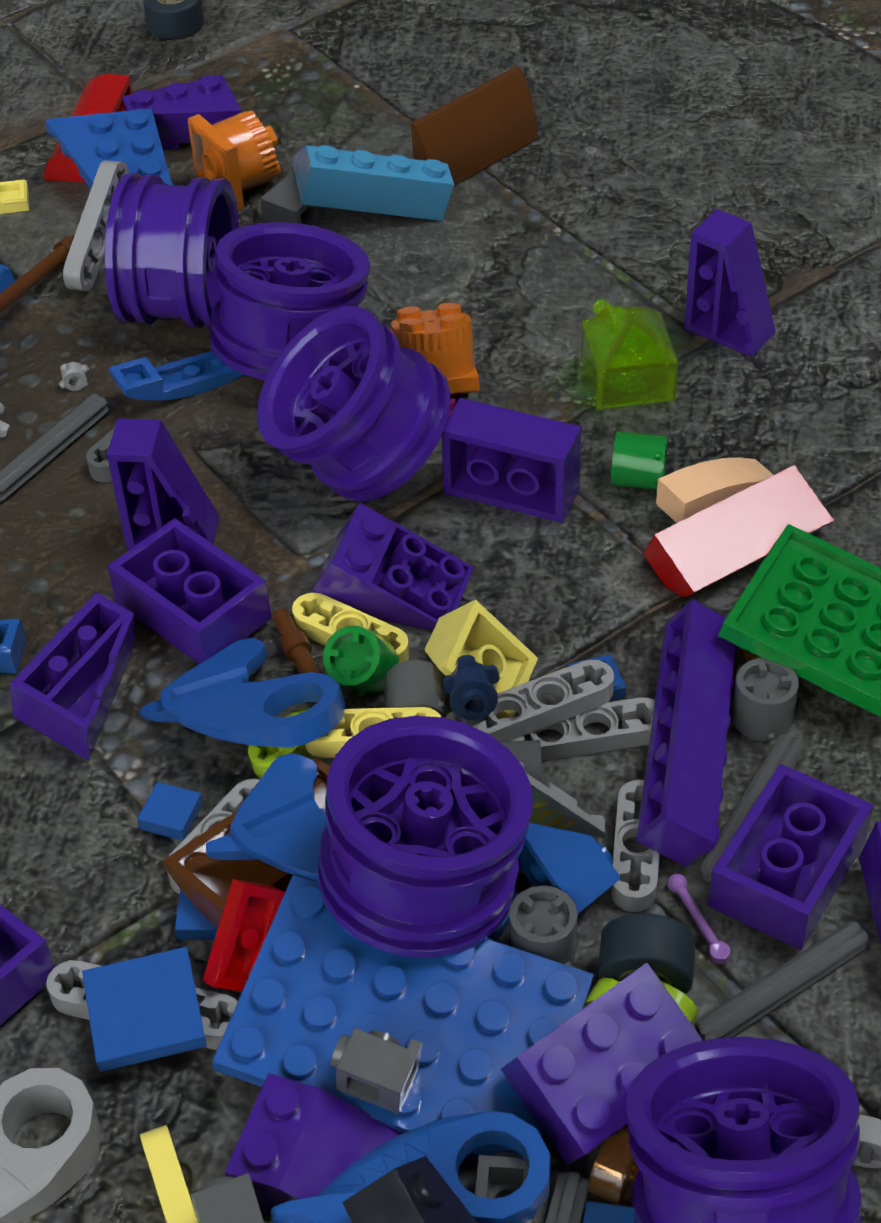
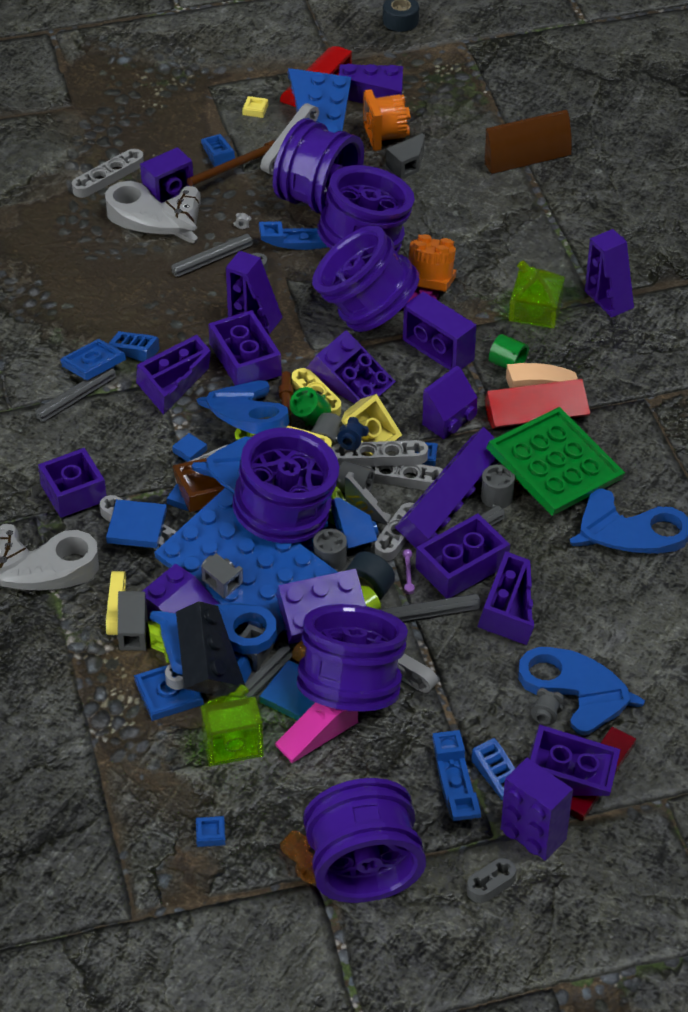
camera: 20 degrees right, 0 degrees up
red plate [202,879,285,991] -> none
dark azure wedge [292,145,454,221] -> none
none -> dark purple slope [422,366,478,439]

